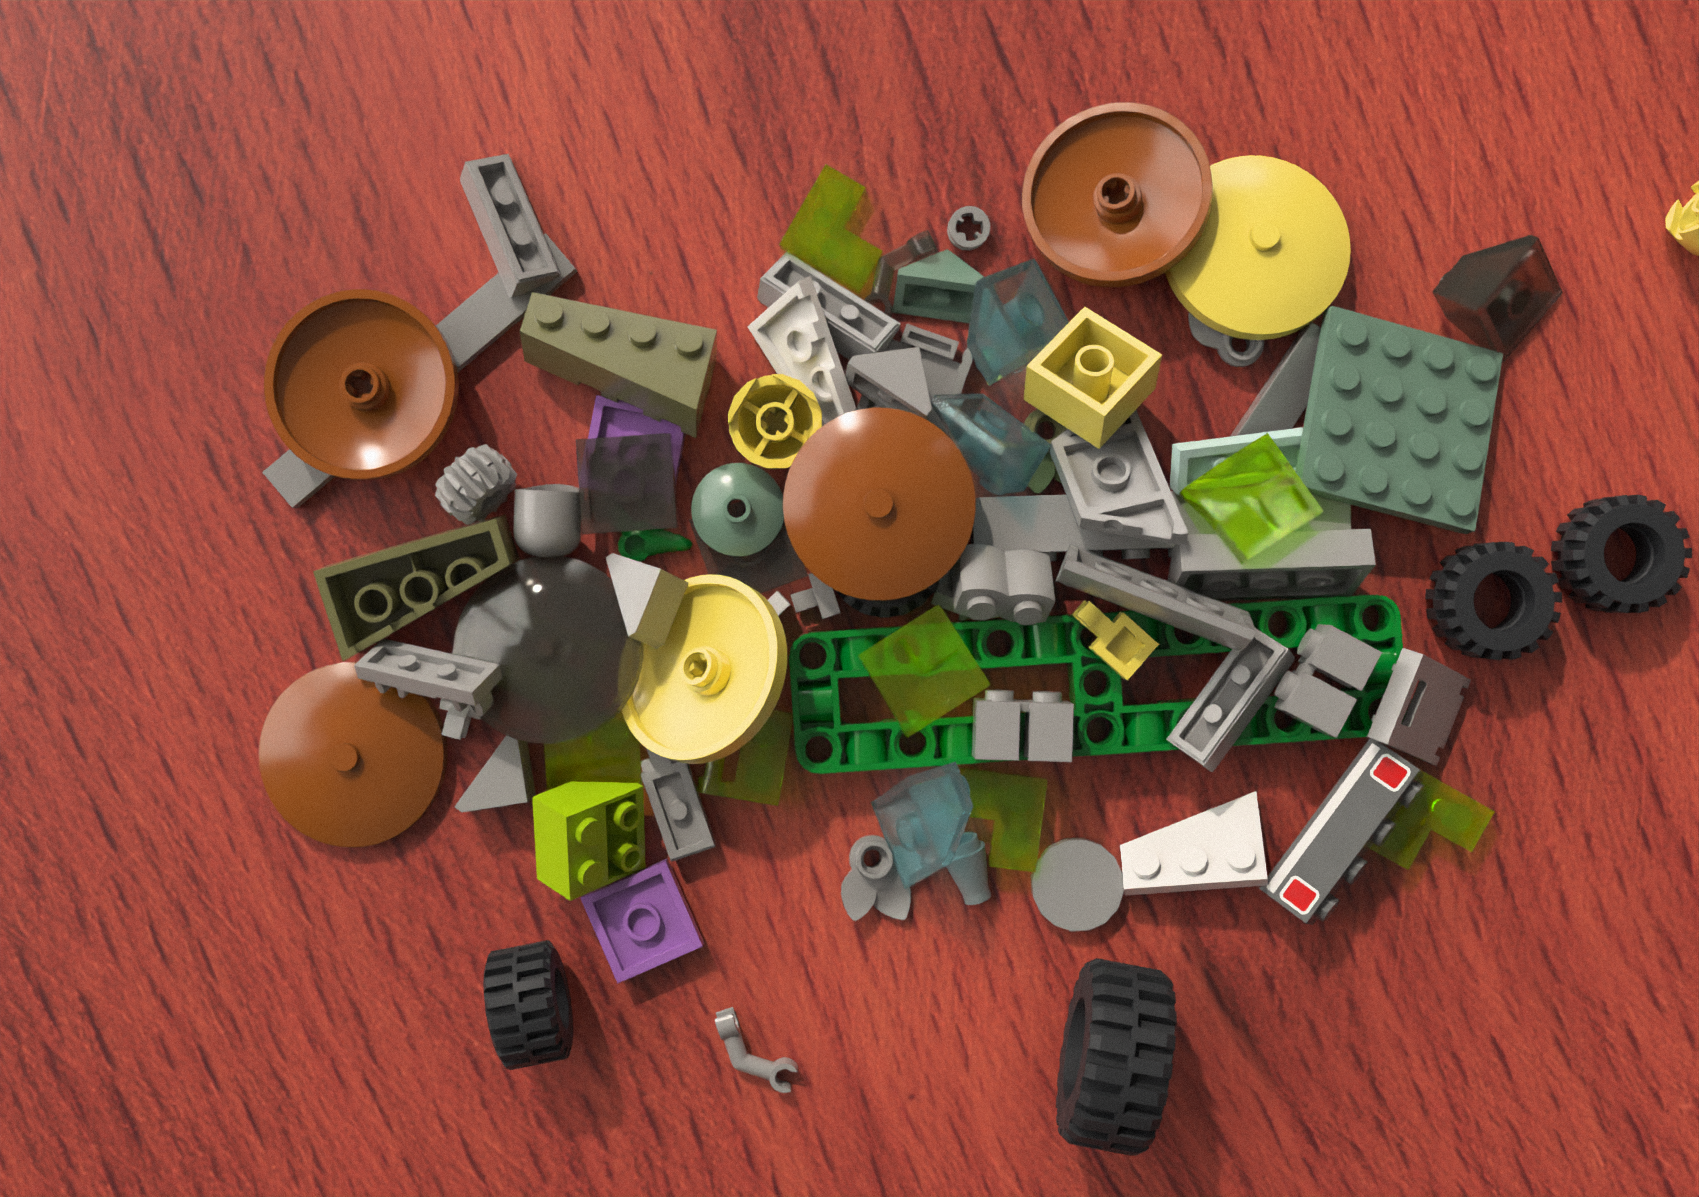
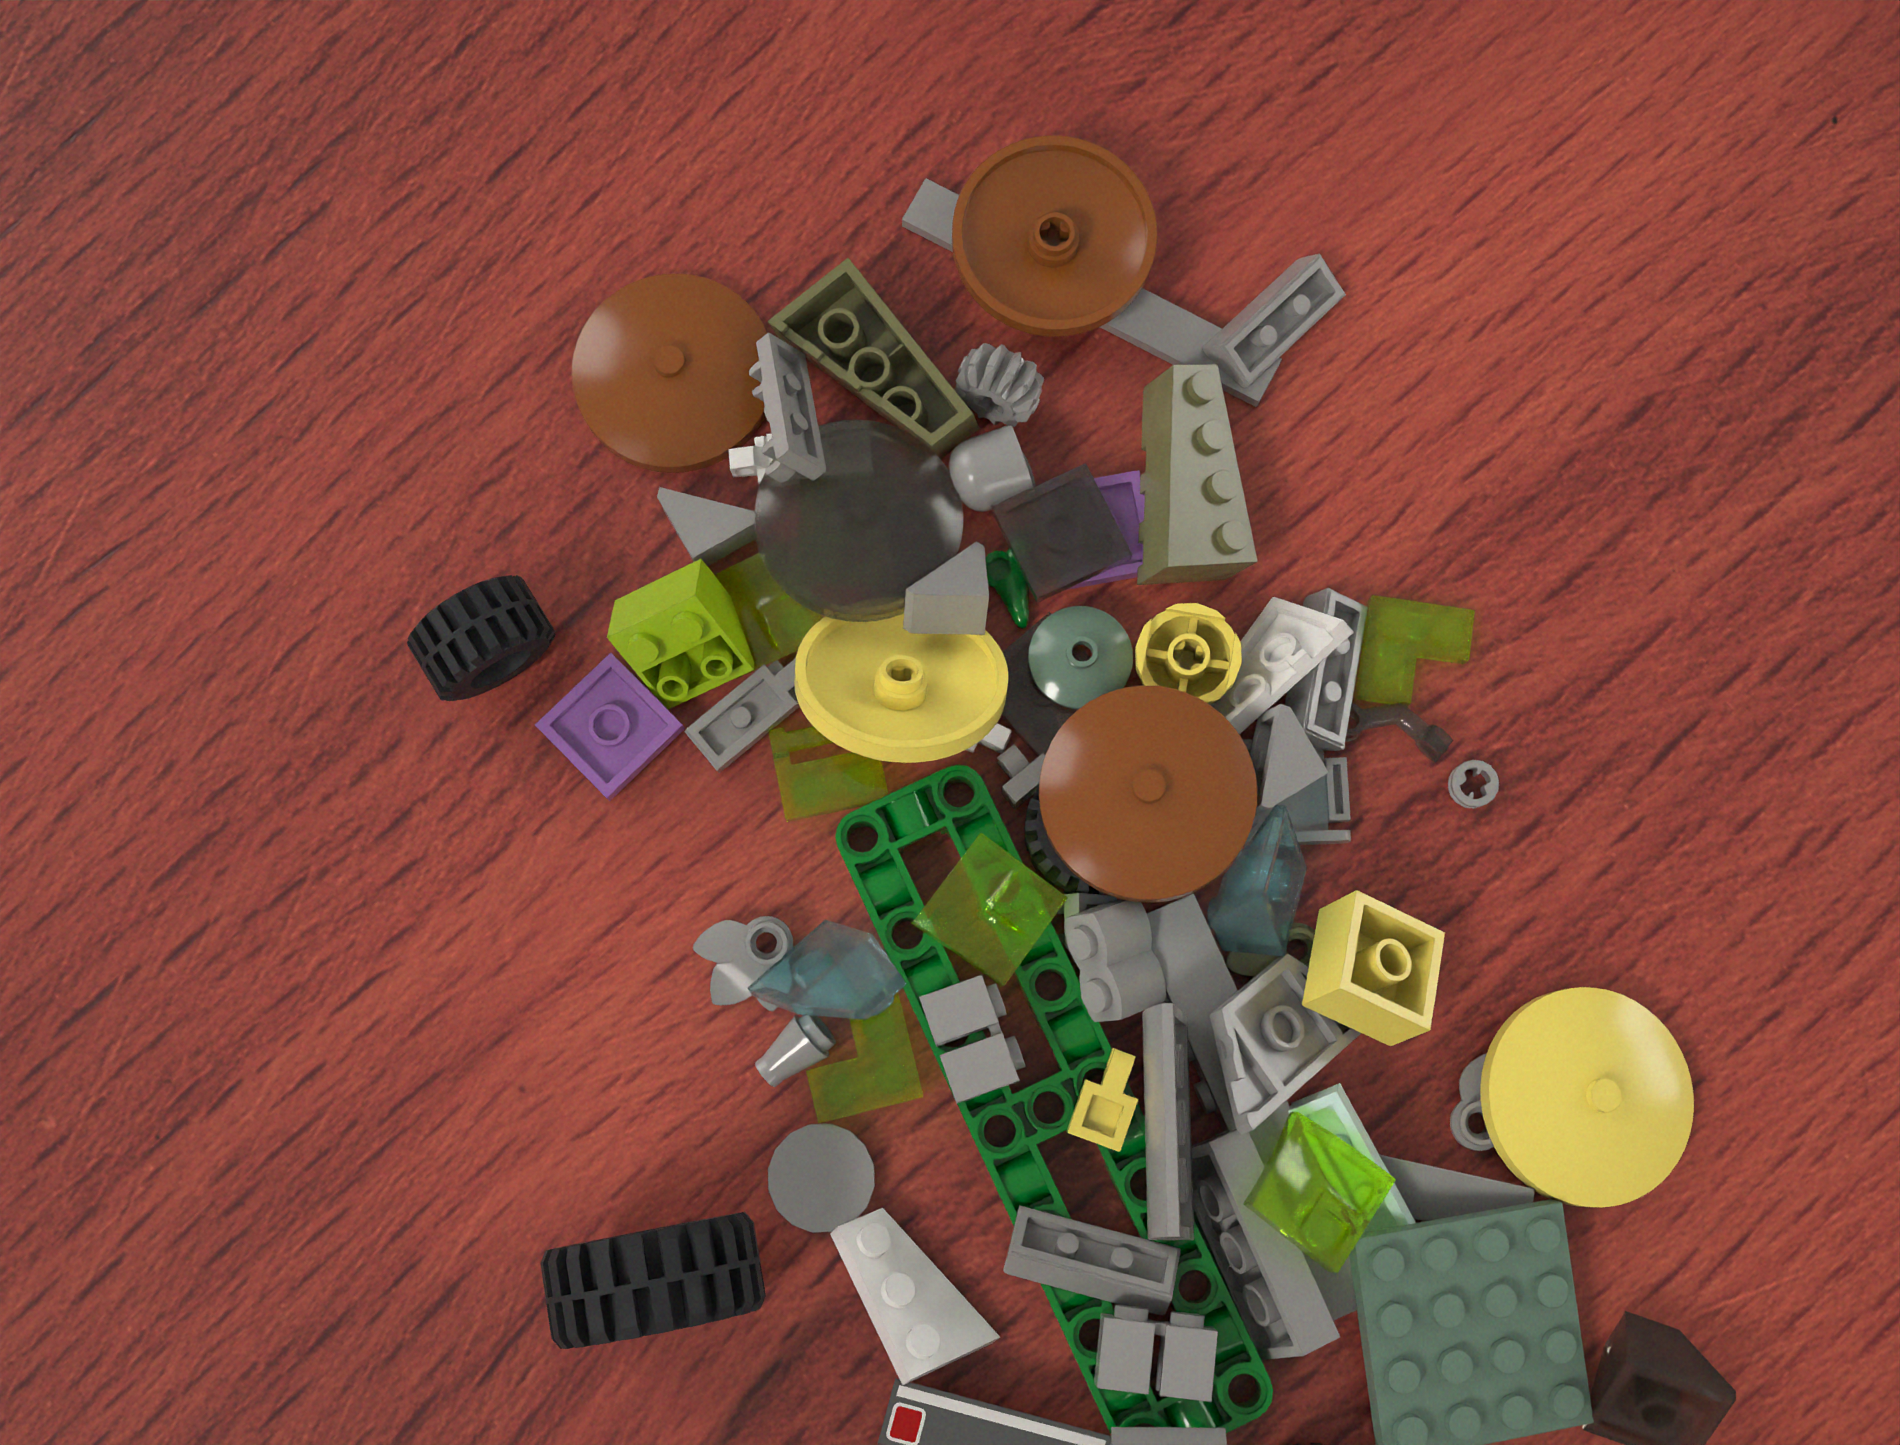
camera: 65 degrees right, 10 degrees down
light grey arm [714,1007,798,1093] -> none
sand green slope [892,249,991,325] -> none
clear light blue slope [967,258,1069,386] -> none
dark orange dish [1022,102,1213,287] -> none

